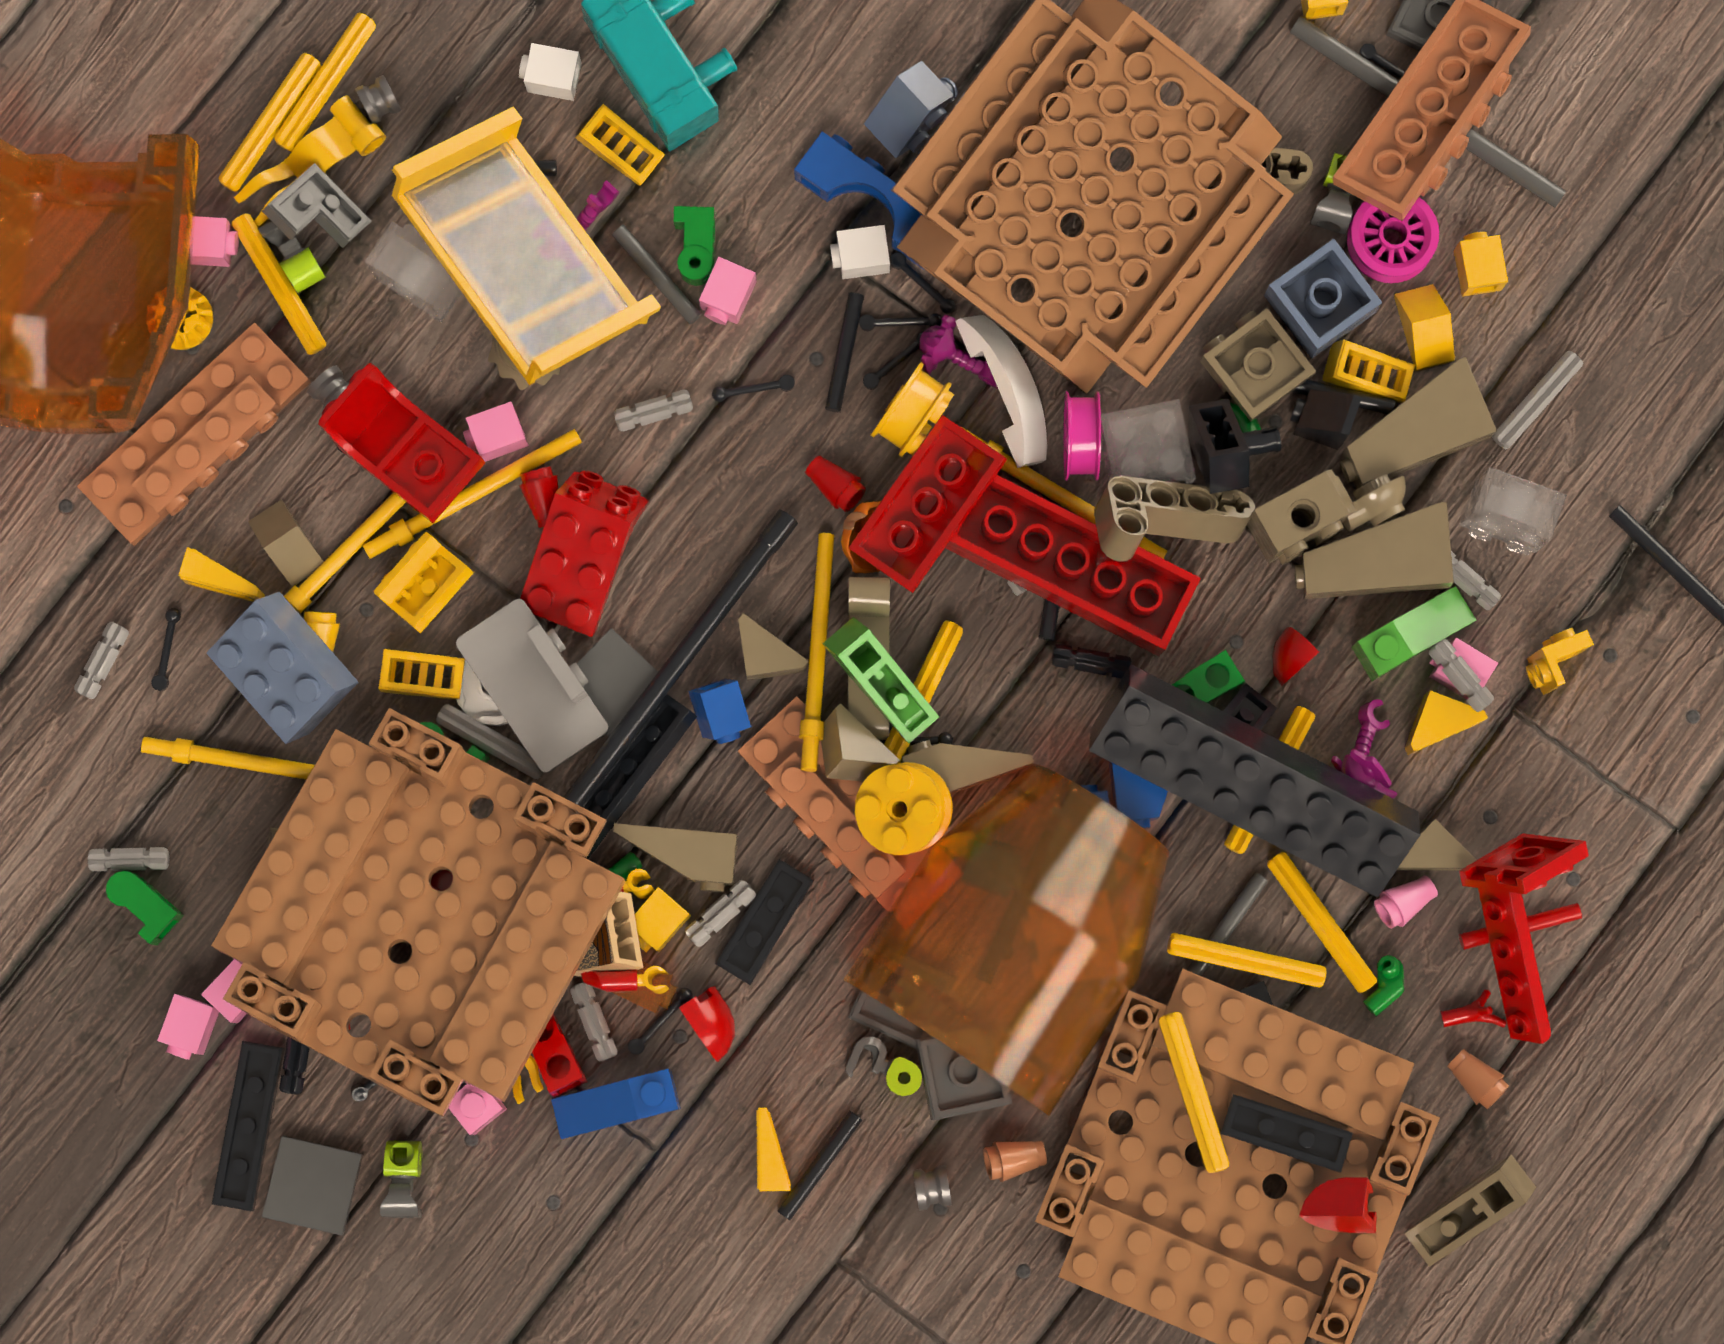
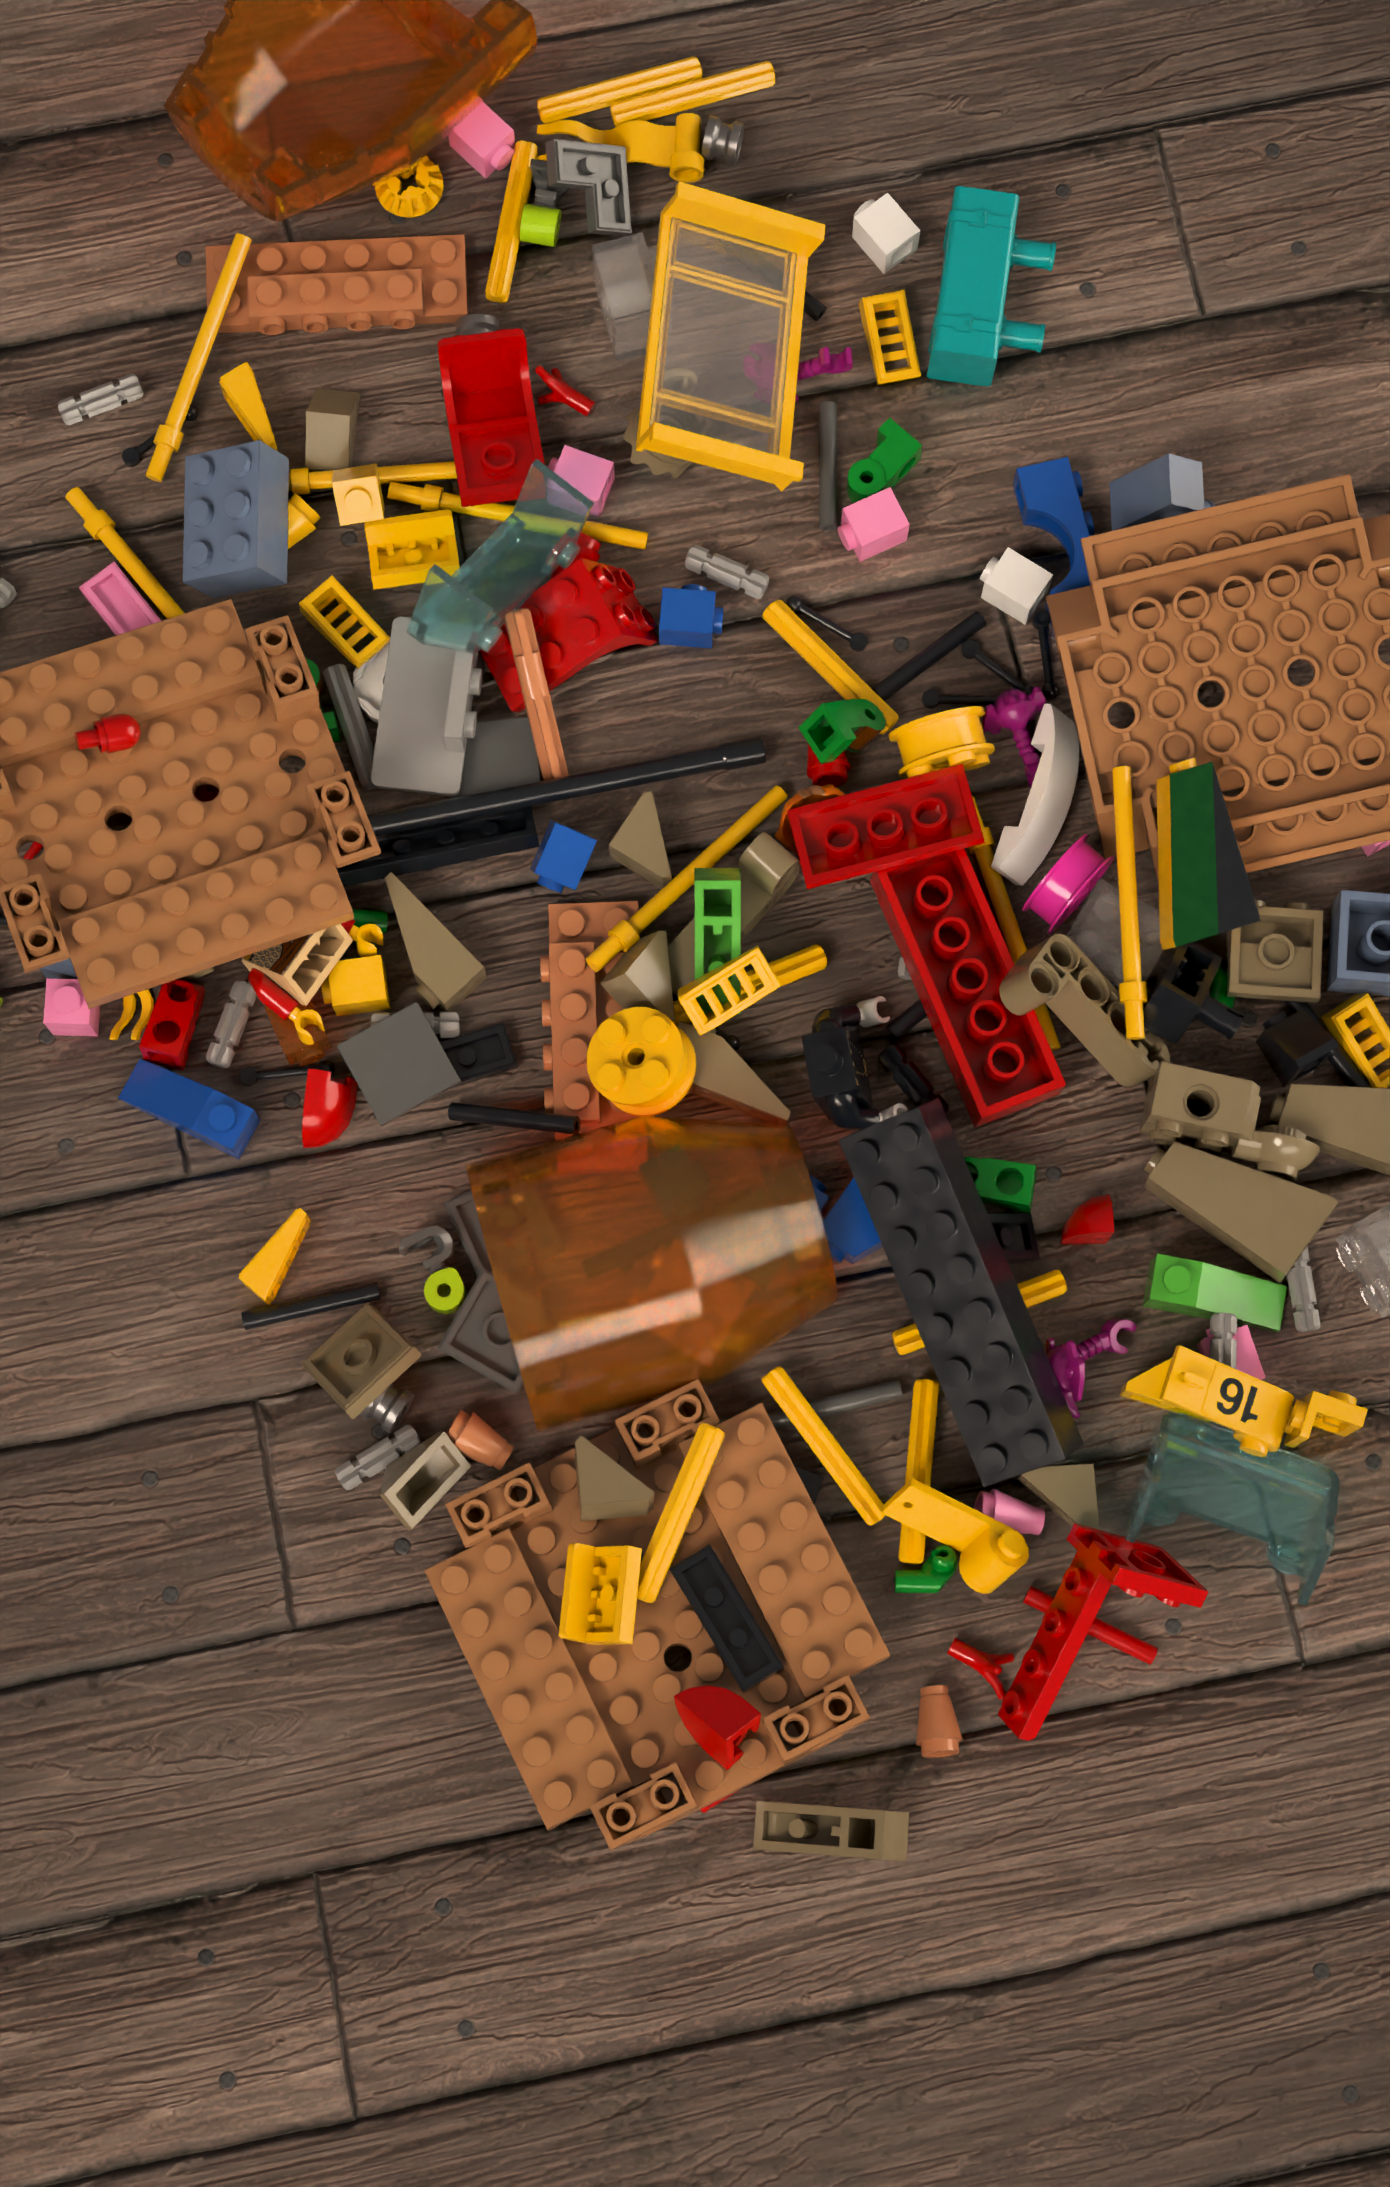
camera: 40 degrees right, 5 degrees down
none -> red cylinder [75,714,141,754]
none -> bright pink tile [79,562,161,636]
none -> yellow bar [145,233,252,482]
none -> dark tan tile [301,1302,422,1420]
none -> yellow brick [332,463,385,526]
none -> light grey axle [335,1424,422,1490]
none -> dark grey tile [337,1001,462,1126]
none -> dark tan slope [379,1431,471,1530]
none -> clear light blue windscreen [407,459,594,654]
none -> black piece [448,1102,581,1135]
none -> nougat axle [504,608,569,781]
none -> red bar [535,365,596,417]
none -> yellow bracket [559,1543,642,1645]
none -> dark tan slope [575,1435,655,1521]
none -> blue brick [659,584,724,648]
none -> yellow slope [678,945,781,1036]
none -> yellow axle [762,599,899,735]
none -> green leg [798,699,886,764]
none -> black torso [802,996,907,1130]
none -> yellow door [881,1478,1029,1594]
none -> yellow bar [1112,766,1148,1040]
none -> clear light blue windscreen [1125,1412,1340,1606]
none -> slope [1157,758,1261,950]
none -> yellow door [1159,1345,1295,1457]

